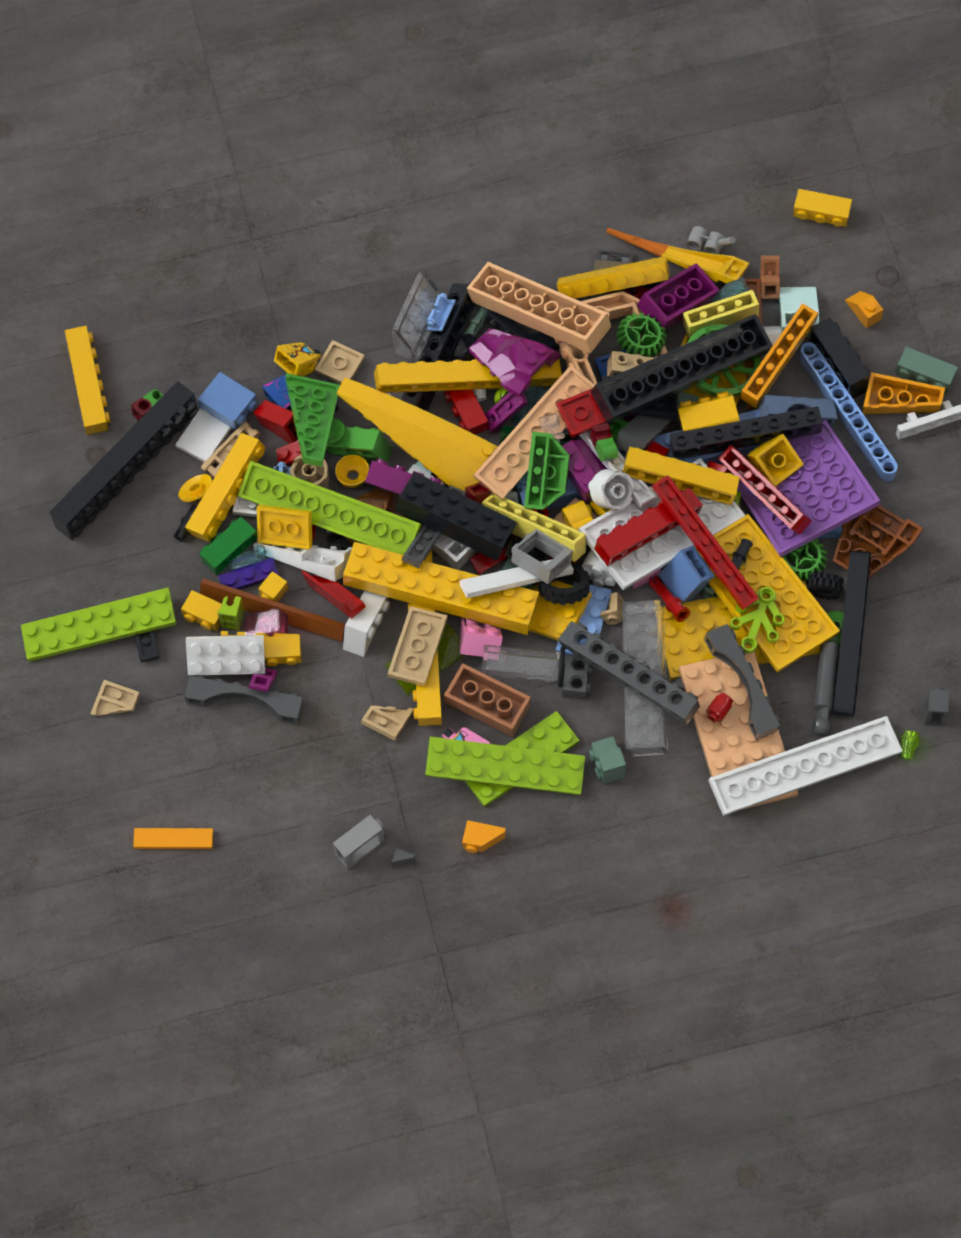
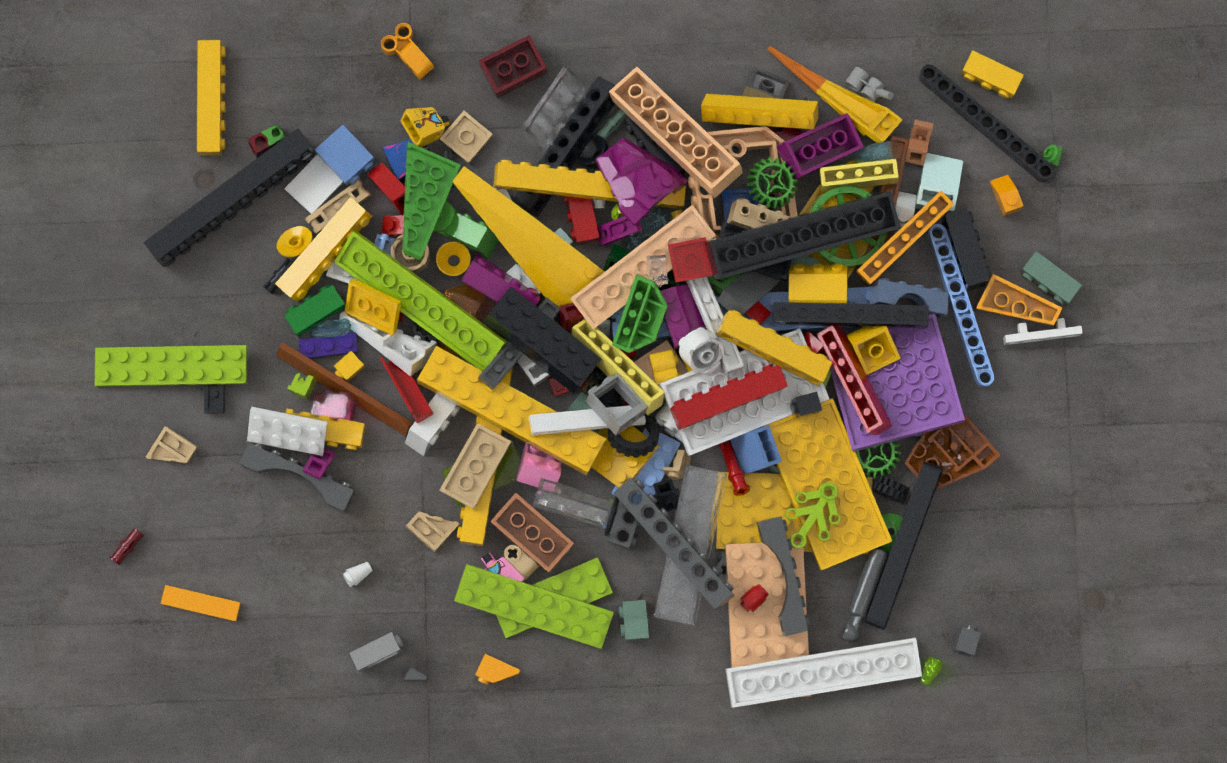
camera: 10 degrees right, 15 degrees up
yellow brick [181,590,222,632] -> none
light blue hinge [426,293,456,331] -> none
leg [589,423,618,461] -> none
red plate [652,475,759,611] -> none
black axle [731,539,753,570] -> none
none -> dark red pin [109,528,144,565]
none -> white cone [343,562,373,587]
none -> light orange piece [381,23,434,79]
none -> dark red brick [479,35,547,98]
none -> tan piece [504,545,539,580]
none -> black brick [653,479,681,511]
none -> black brick [790,392,822,419]
none -> black beam [919,64,1054,183]
none -> bright green plate [1043,145,1063,167]

